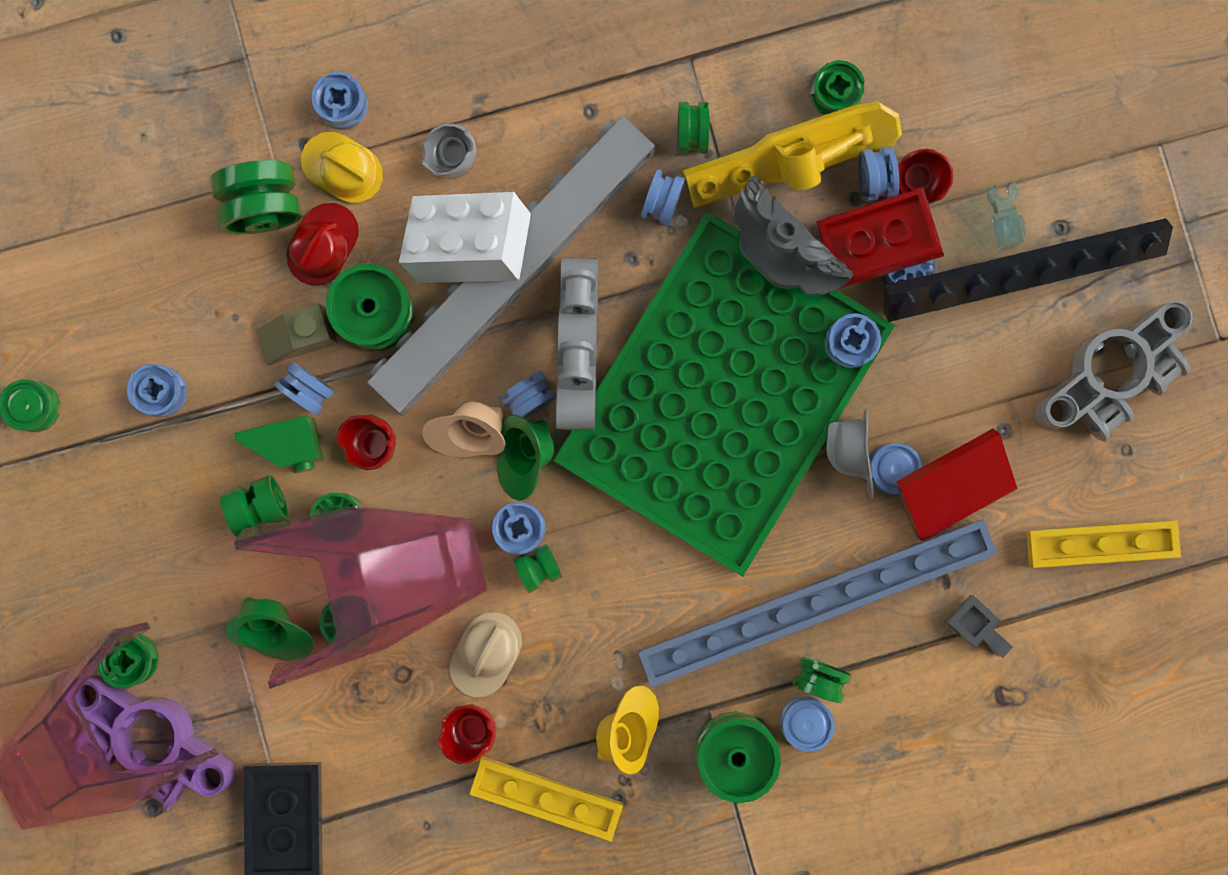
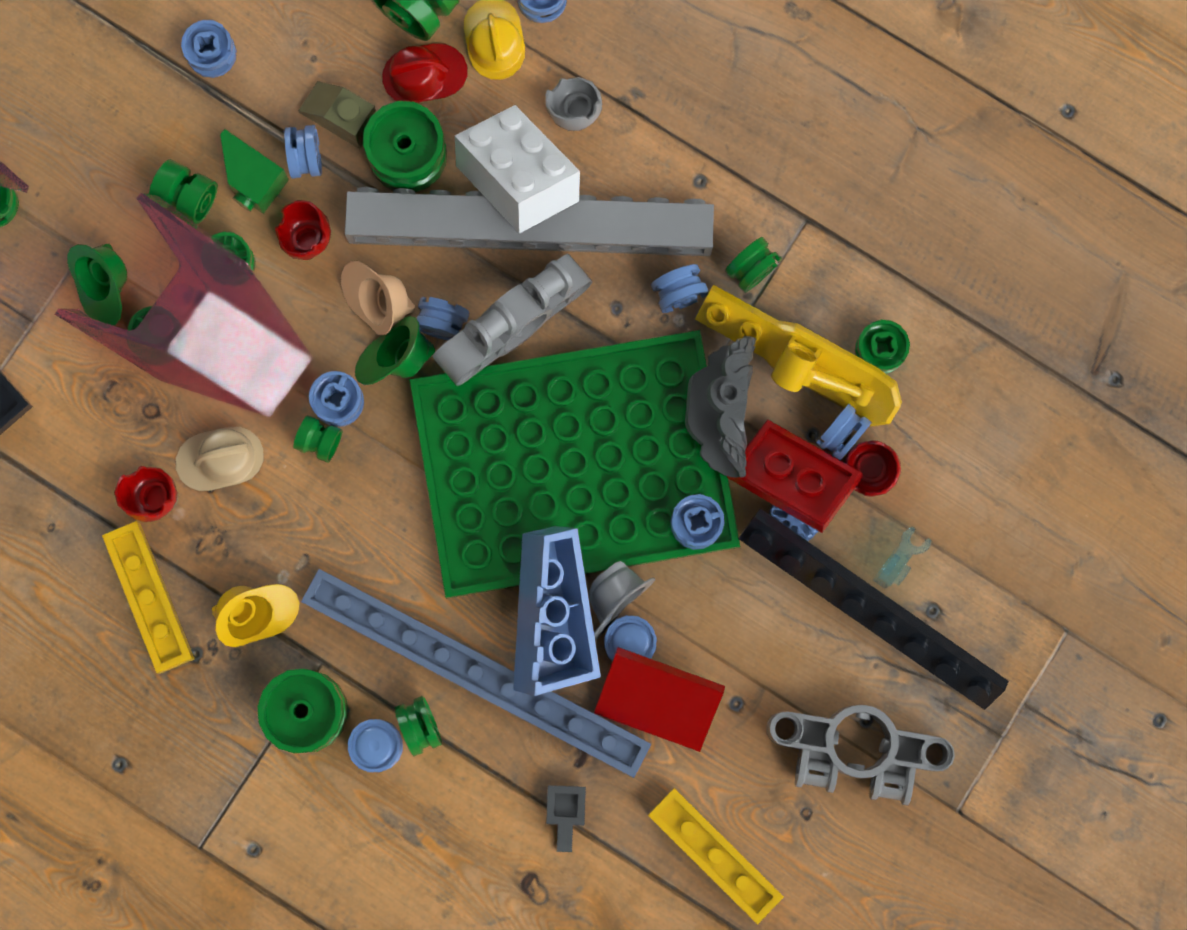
camera: 45 degrees right, 5 degrees down
none -> medium blue wedge [513,526,601,696]

